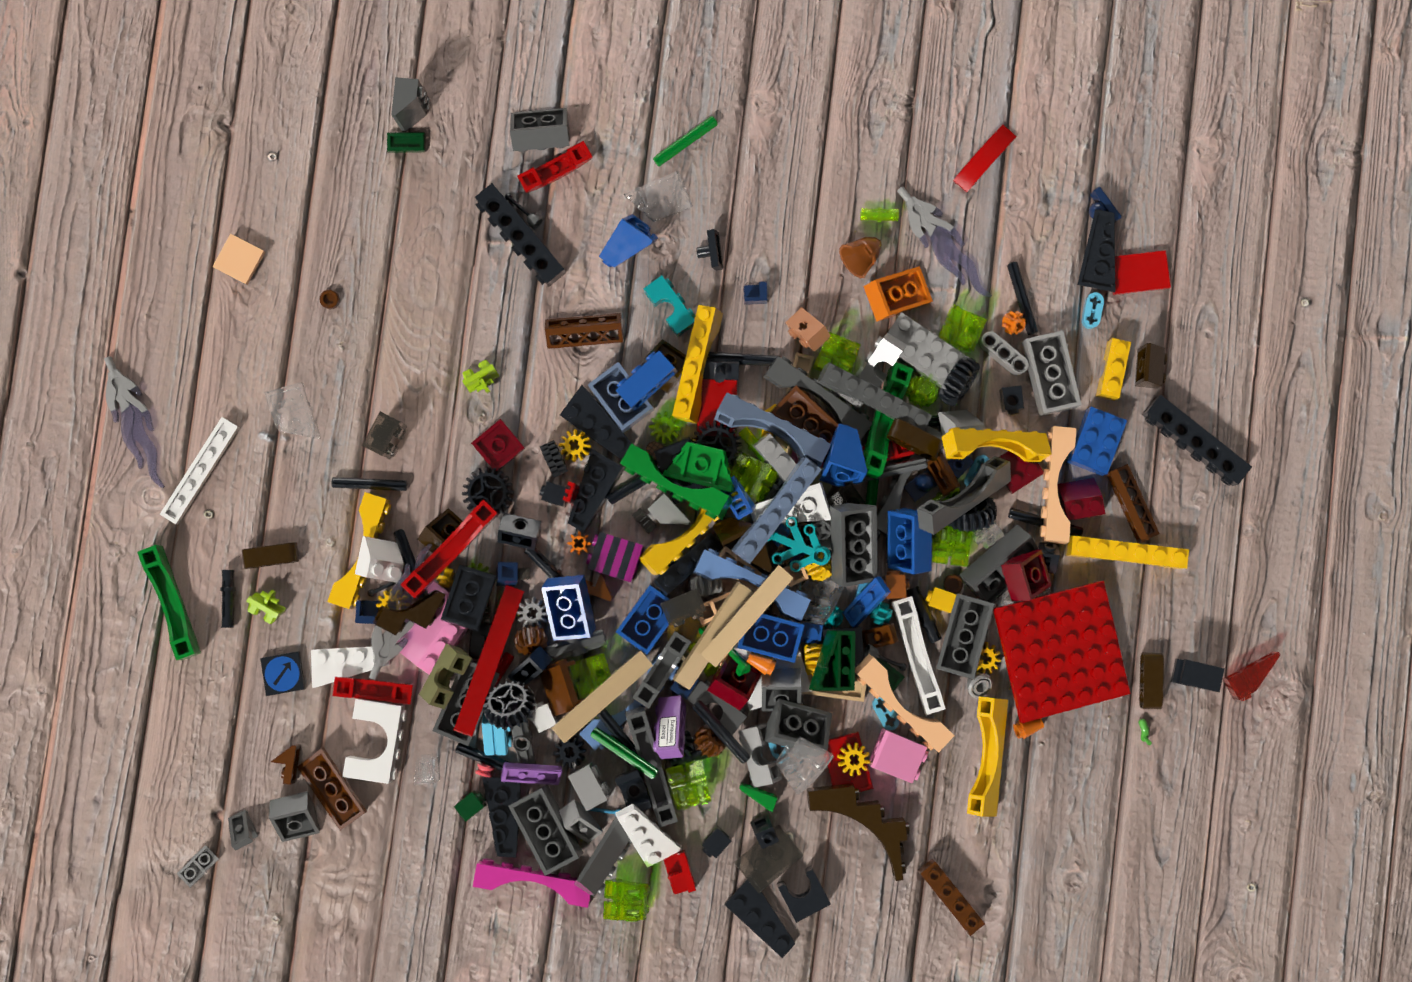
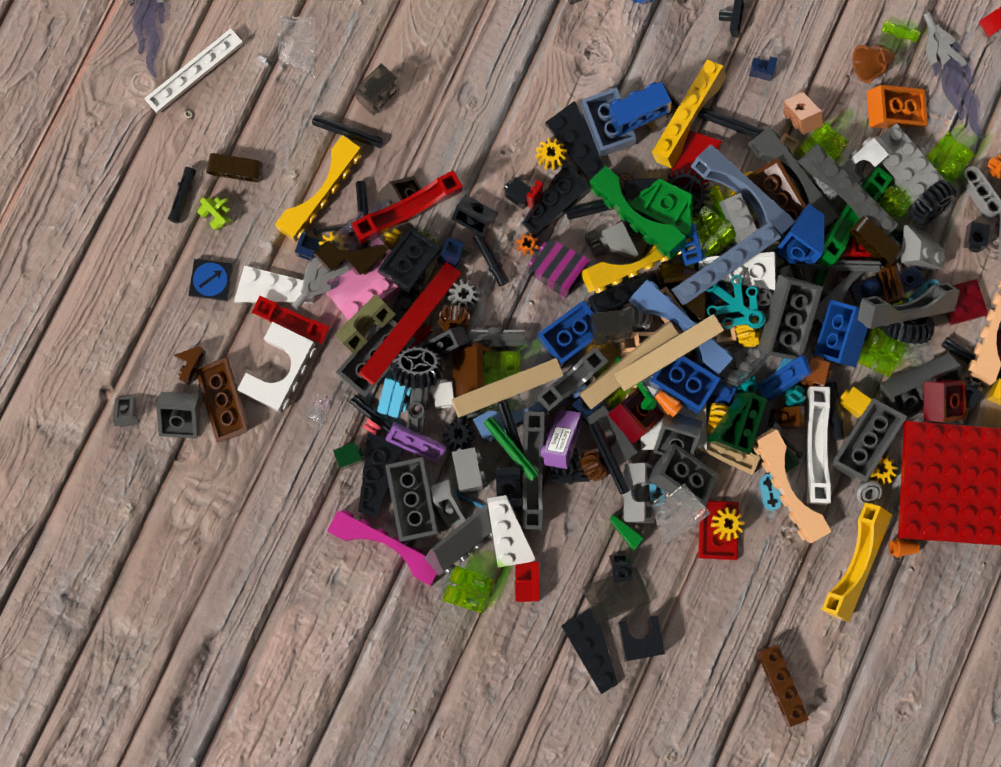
camera: 10 degrees right, 5 degrees down
green arch [137,545,201,661] -> none
light grey slope [177,845,219,888] -> none
white slope [355,536,404,583] -> none
lime hips [462,360,500,393] -> none
black gear [462,467,514,518] -> none
dark red plate [471,419,525,472] -> none
black tyre [540,440,568,478] -> none
blue brick [541,575,596,641] -> none
reddish brown fence [545,313,623,349] -> none
reddish brown slope [586,573,613,602] -> none
teal arch [643,275,696,337] -> none
clear neon green gear [649,411,681,444] -> none
clear neon green hips [665,759,712,810] -> none
black brick [702,825,732,858] -> none
black tile [703,359,739,383] -> none
dark brown arch [806,783,910,881] -> none
bright pink slope [868,728,928,783] -> none
yellow arch [942,427,1052,462] -> none
reddish brown tile [943,574,963,594] -> none

